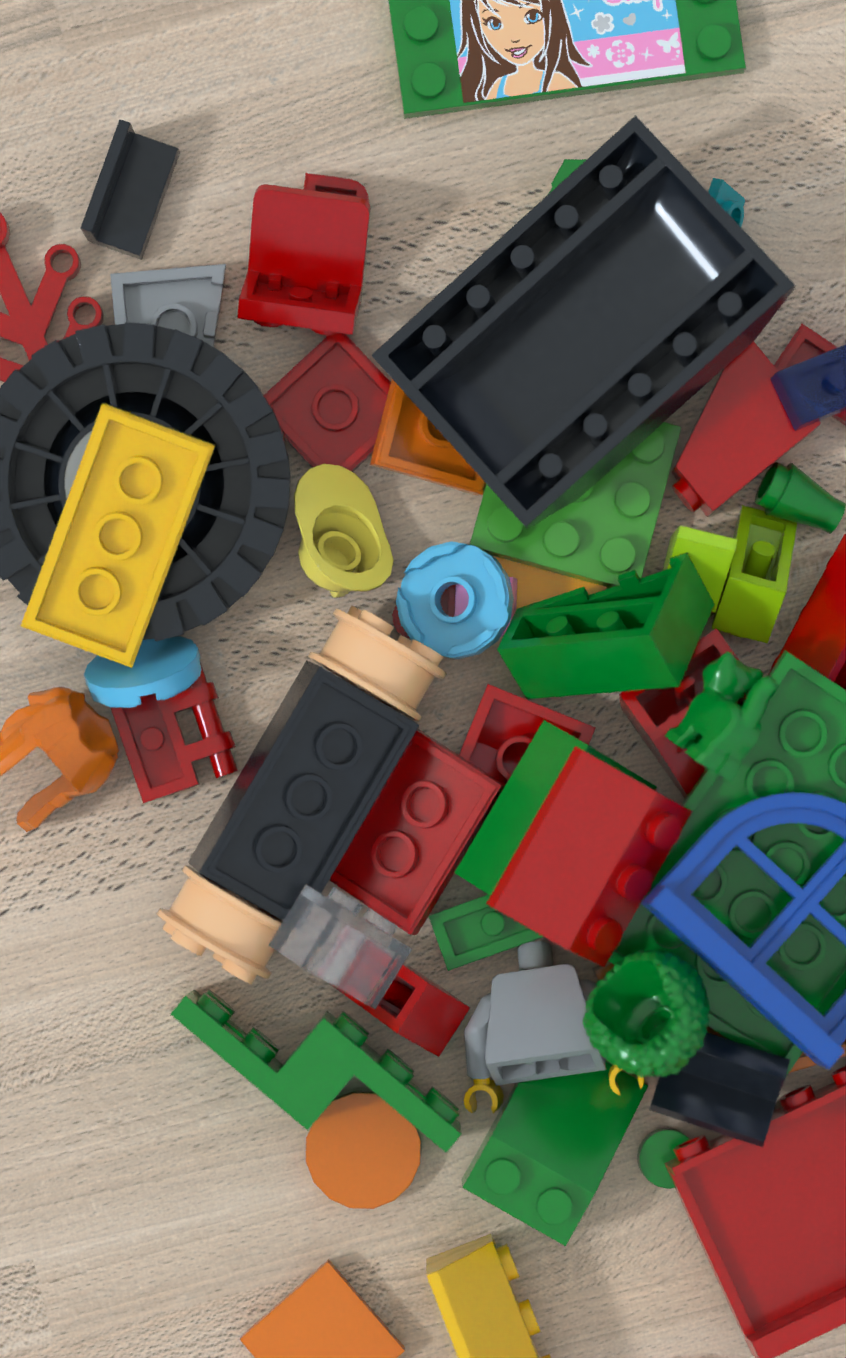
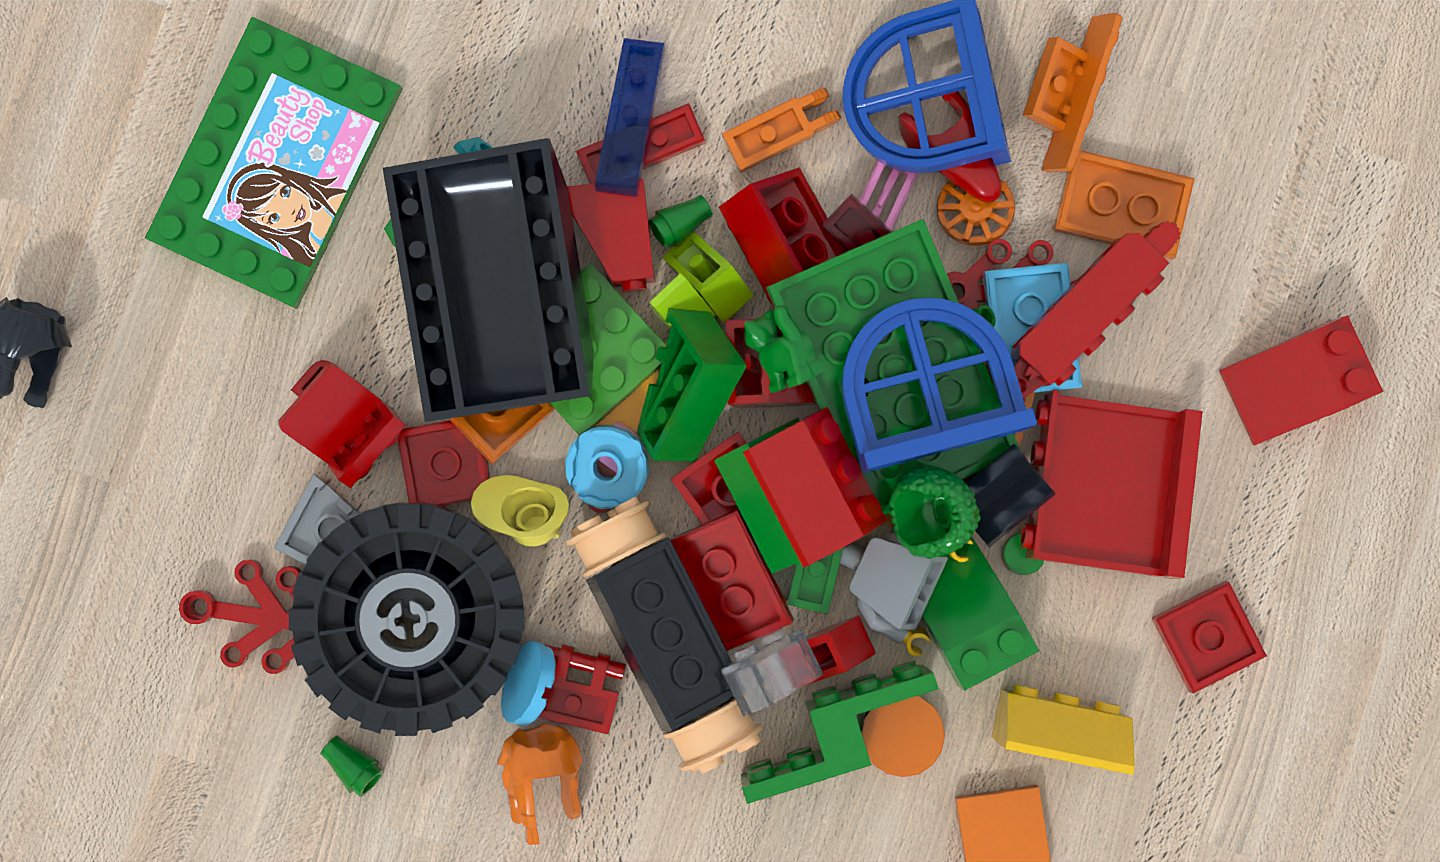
camera: 60 degrees left, 0 degrees up
yellow tile [21,403,215,668] -> none
black panel [81,119,180,260] -> none

